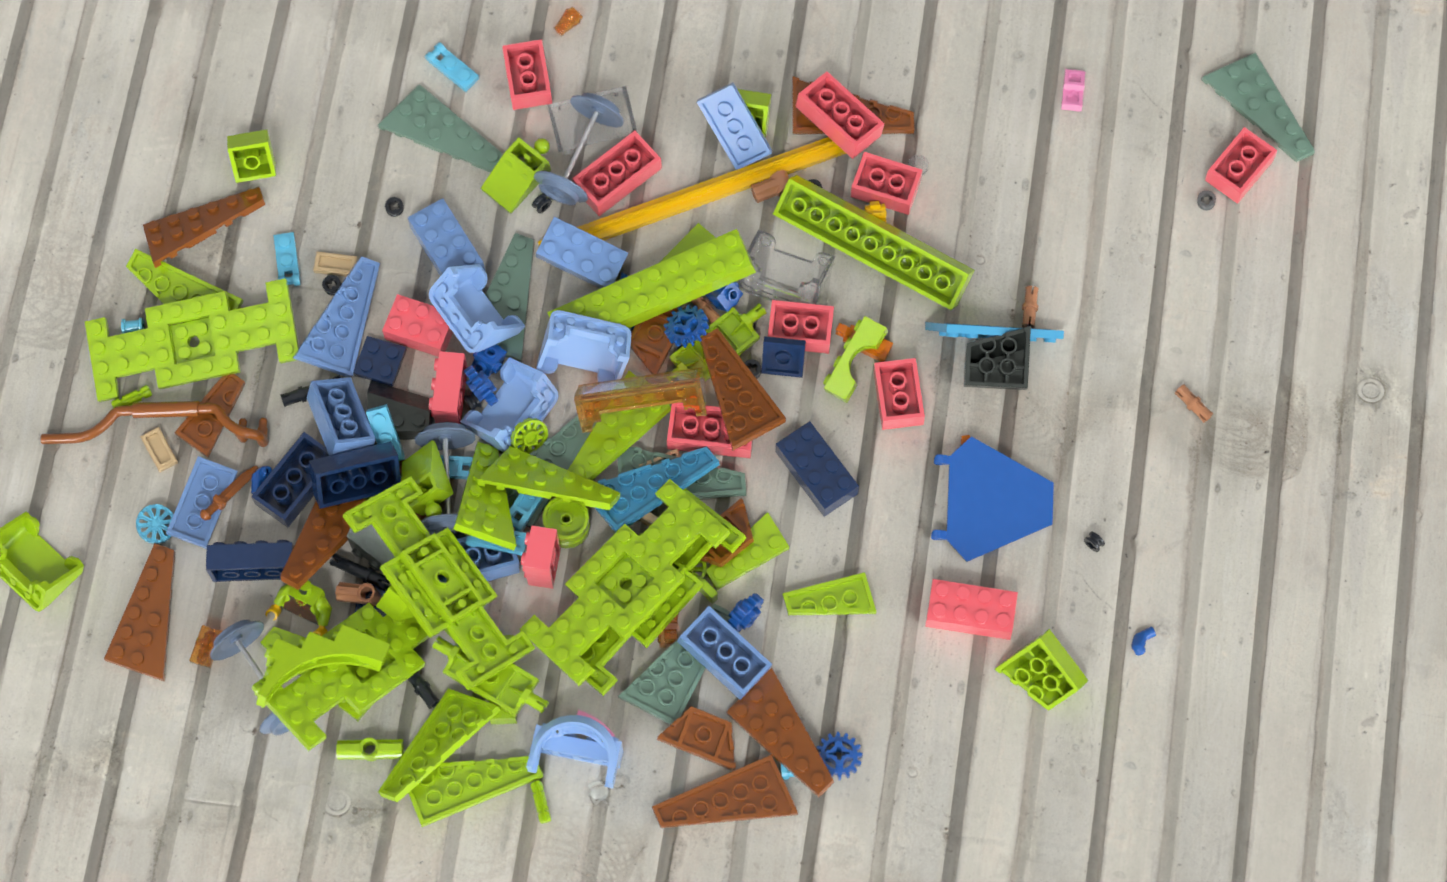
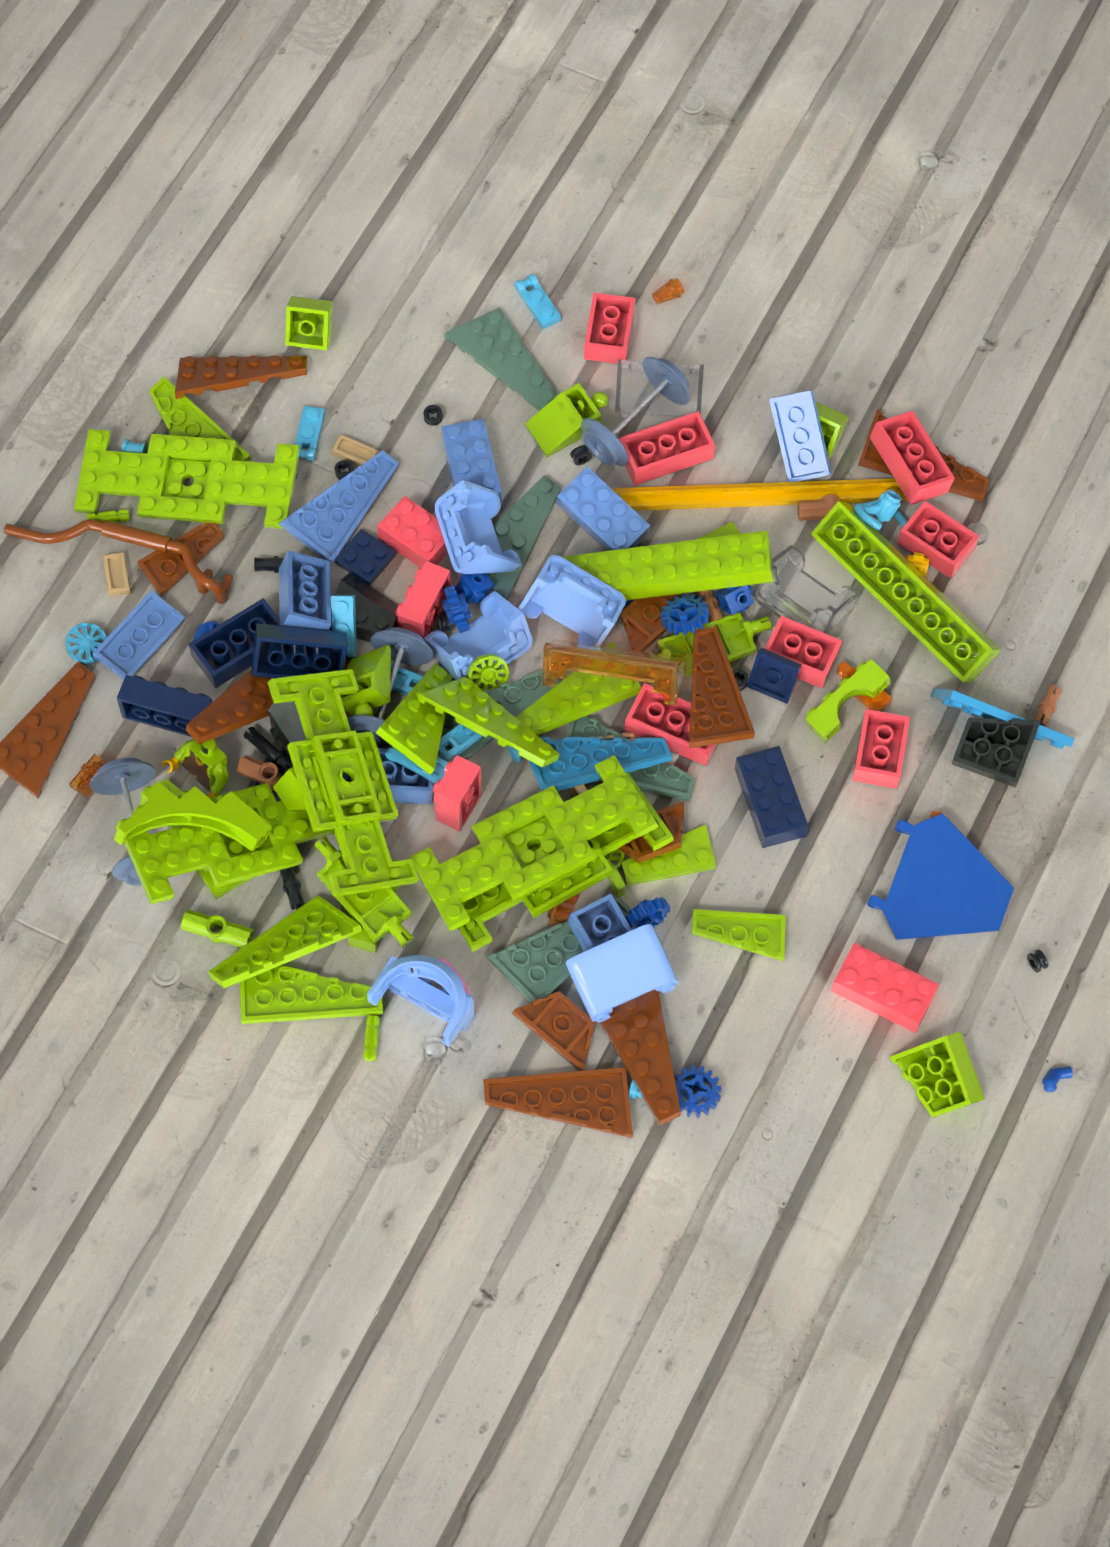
camera: 15 degrees right, 5 degrees down
dark orange sword [200,466,258,520] -> none
lime wheel [542,497,590,549] -> none
none -> light blue windscreen [566,924,679,1022]
none -> medium azure piece [854,489,908,530]

